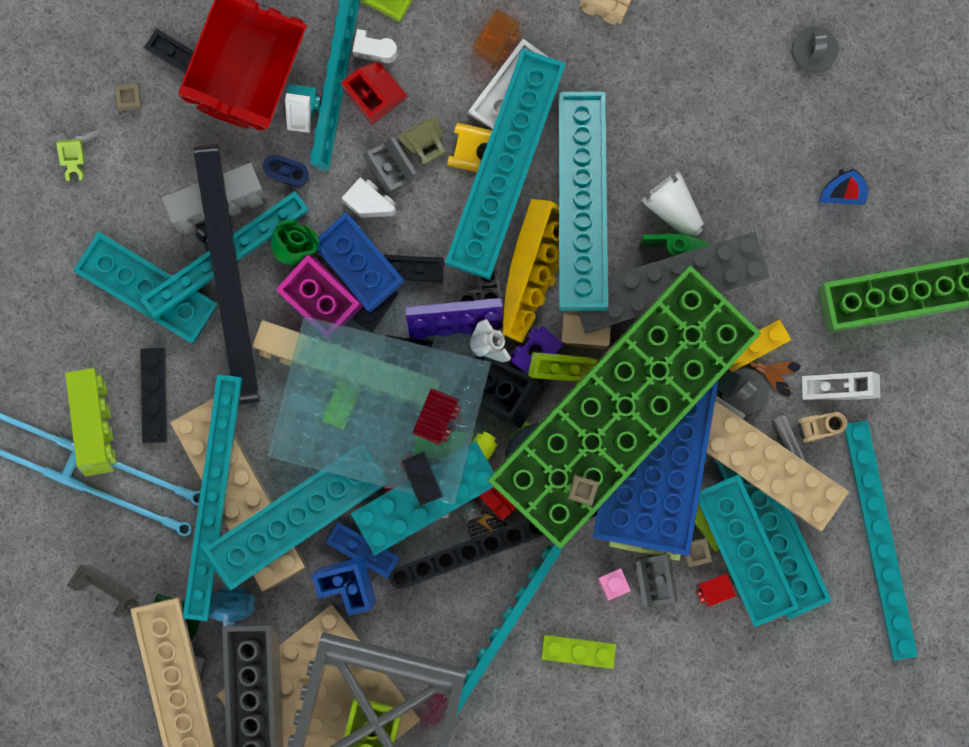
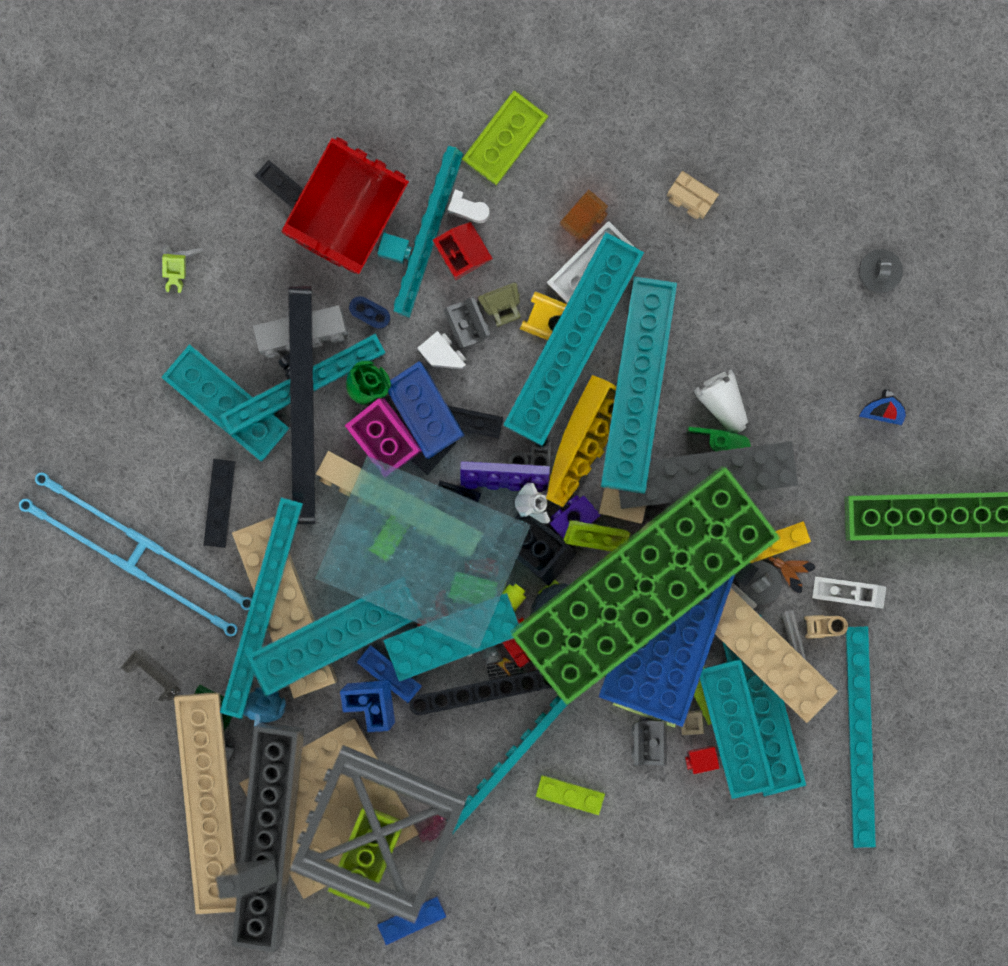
camera: 15 degrees right, 5 degrees up
lime brick [65,368,117,476] -> none
dark tan plate [114,83,142,111] -> none
white tile [285,93,311,133] -> none
black plate [401,451,444,506] -> none
dark red brick [412,388,462,446] -> none
dark tan tile [567,475,599,506] -> none
bright pink brick [597,568,631,601] -> none

